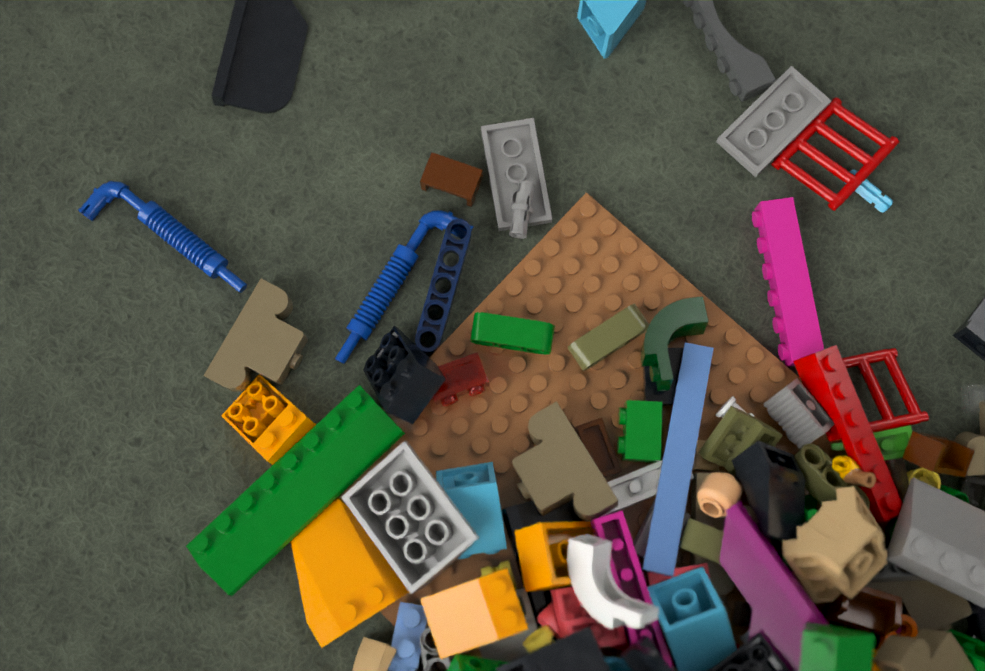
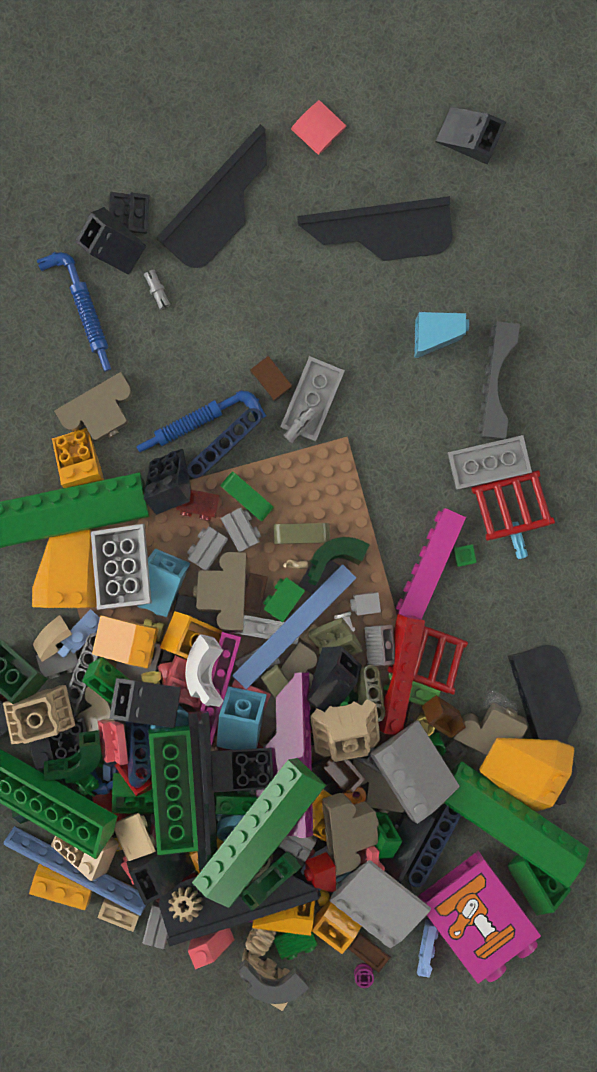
camera: 30 degrees right, 10 degrees up
light nougat head [697,472,742,518] -> none
arm [832,456,876,488] -> none
none -> black slope [75,207,146,274]
none -> black slope [109,192,150,234]
none -> light grey pin [144,270,171,310]
none -> light grey brick [187,526,229,571]
none -> light grey brick [221,508,261,552]
none -> tan piece [283,559,310,569]
none -> light grey brick [350,592,381,615]
none -> green plate [453,544,476,567]

